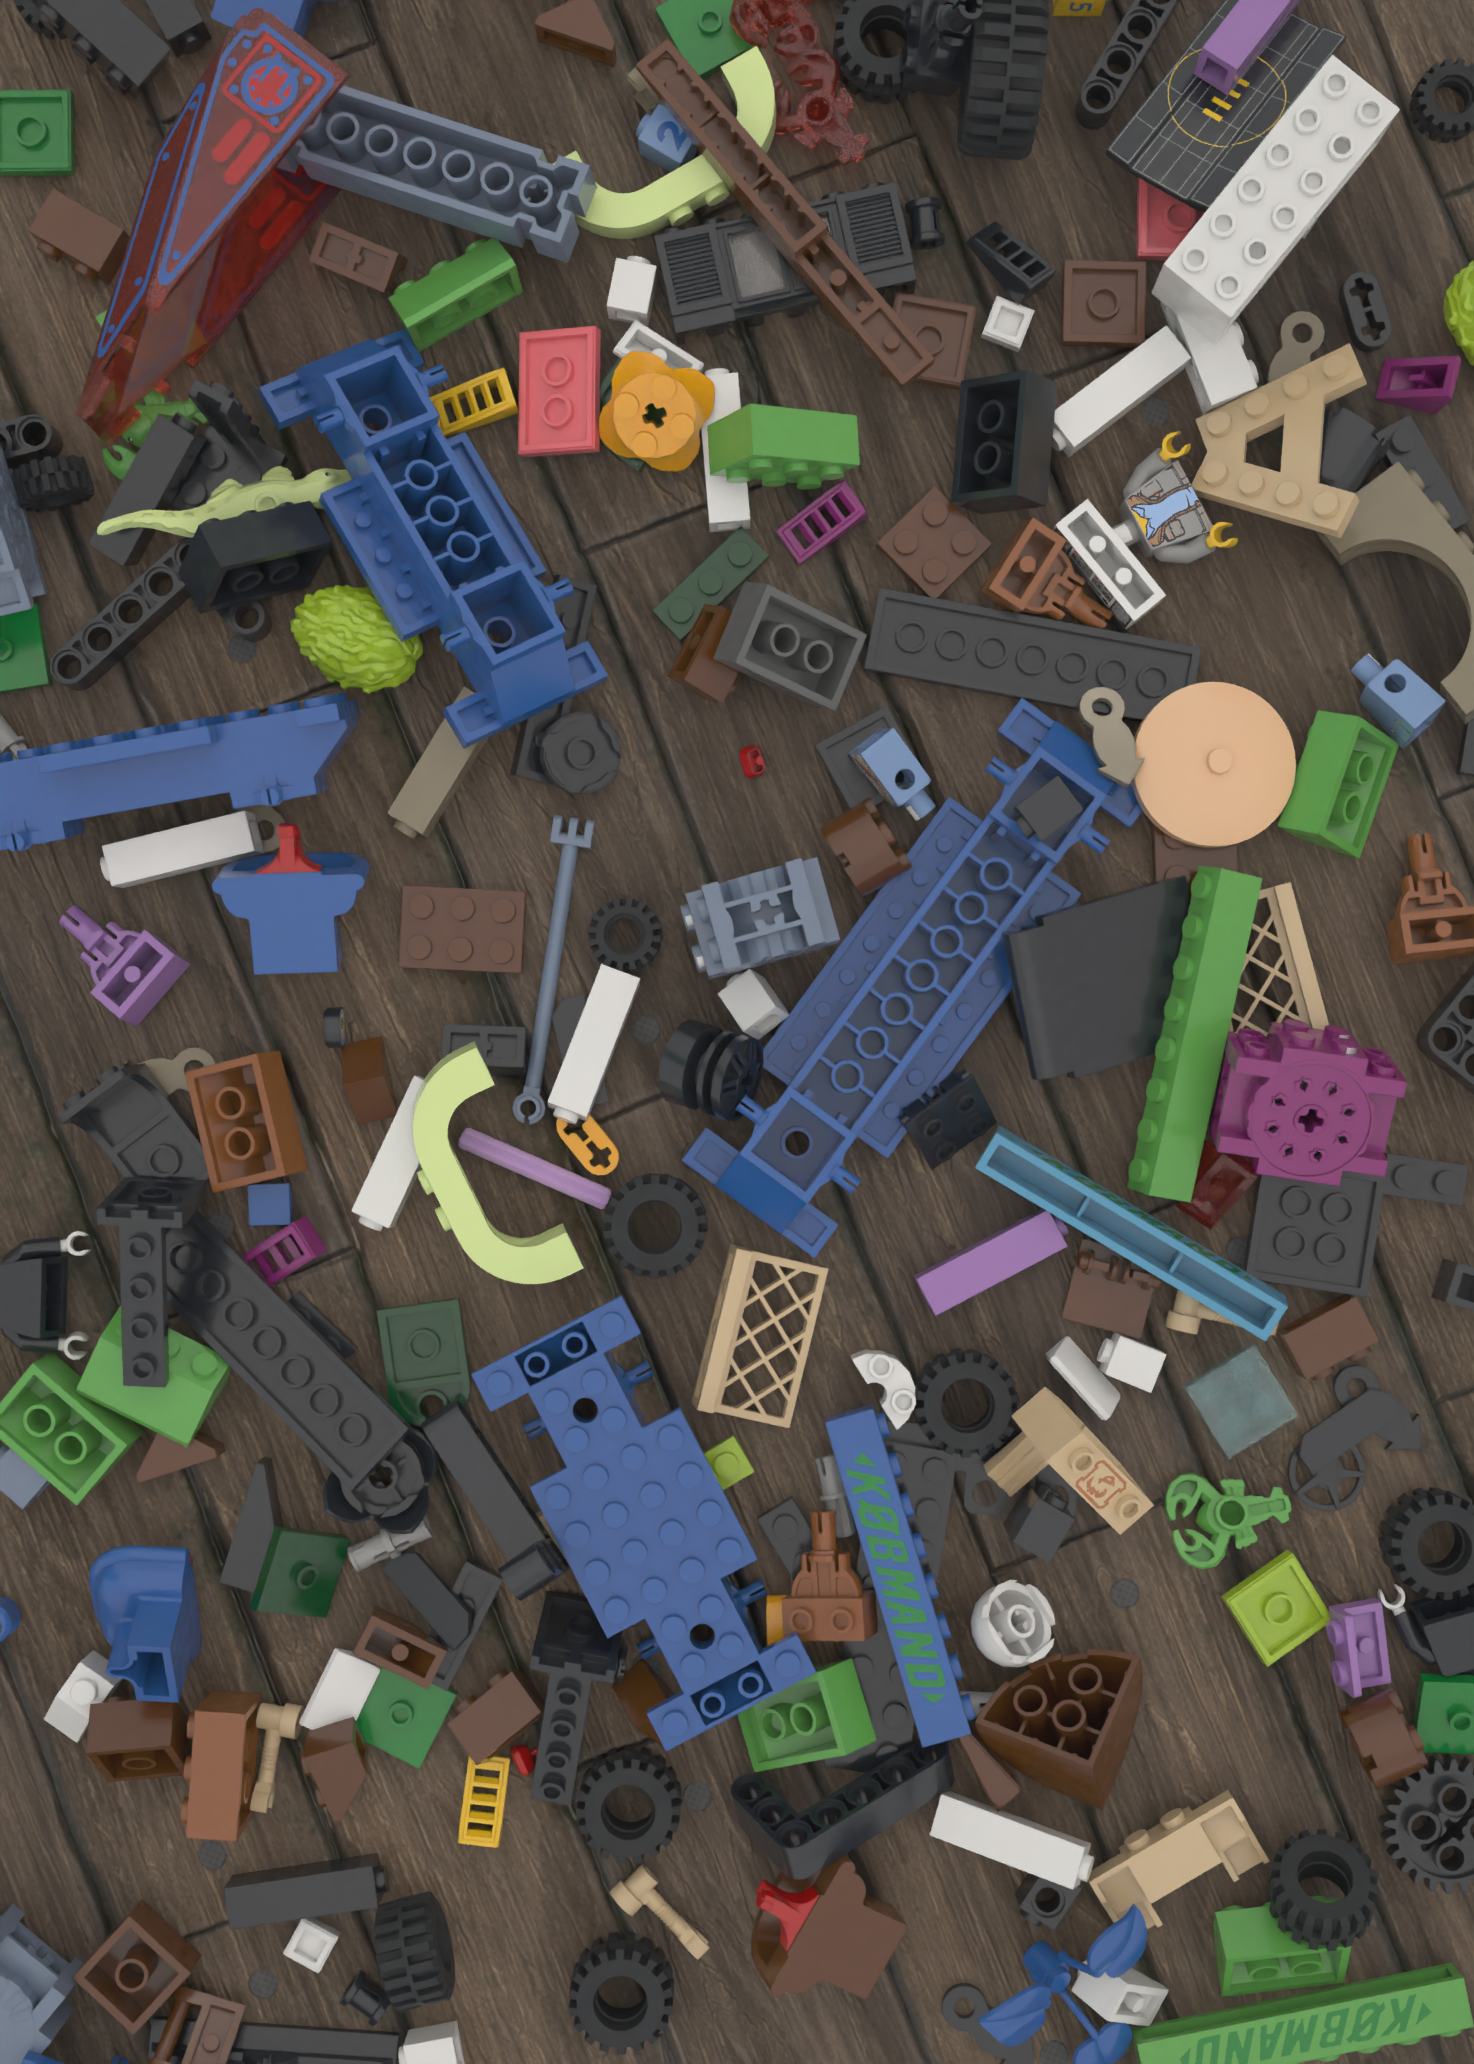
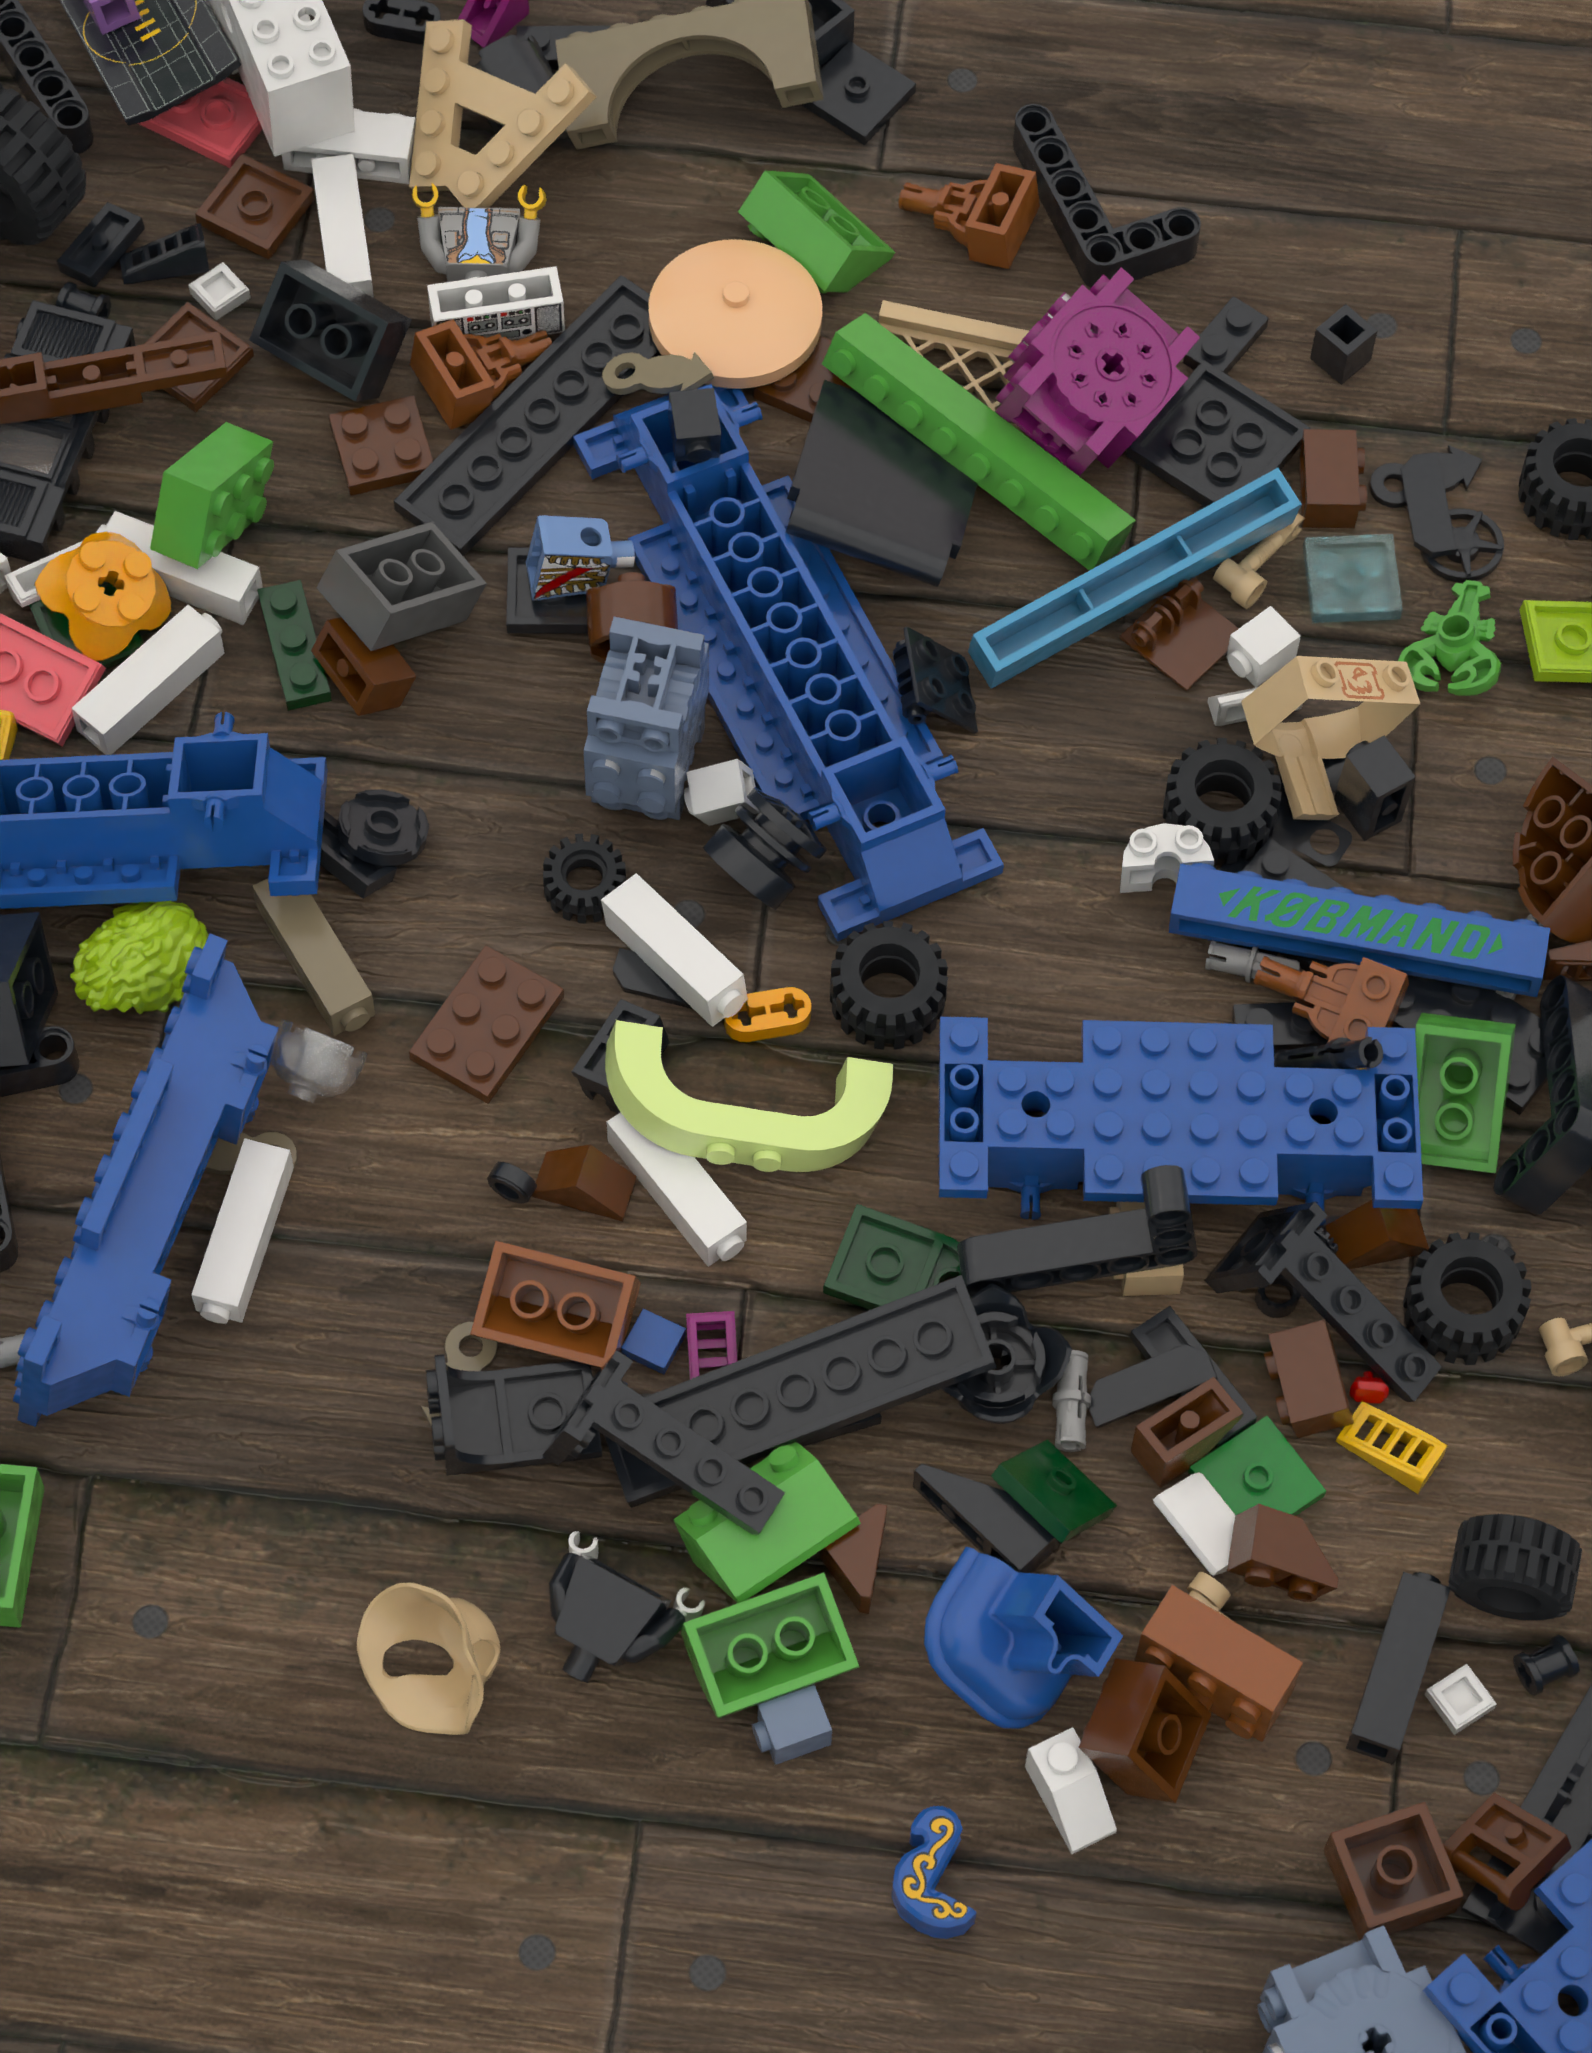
camera: 65 degrees left, 25 degrees down
medium lavender brick [59,905,190,1026] -> none
blue piece [212,822,370,974] -> none
lavender axle [458,1128,612,1209] -> none
sand blue hinge [512,815,595,1124] -> none
tan fence [691,1244,828,1428] -> none
red rock [739,745,766,779] -> none
magenta slope [776,480,867,566] -> none
medium lavender brick [914,1208,1069,1316] -> none
white cylinder [971,1580,1055,1667] -> none
clear red slope [1176,1140,1259,1230] -> none
dark tan brick [1258,311,1325,388] -> none
medium blue torso [1351,653,1446,749] -> none
none -> black plate [57,202,145,288]
none -> white brick [71,604,224,755]
none -> clear cylinder [272,1019,369,1103]
none -> black pin [1274,1037,1383,1069]

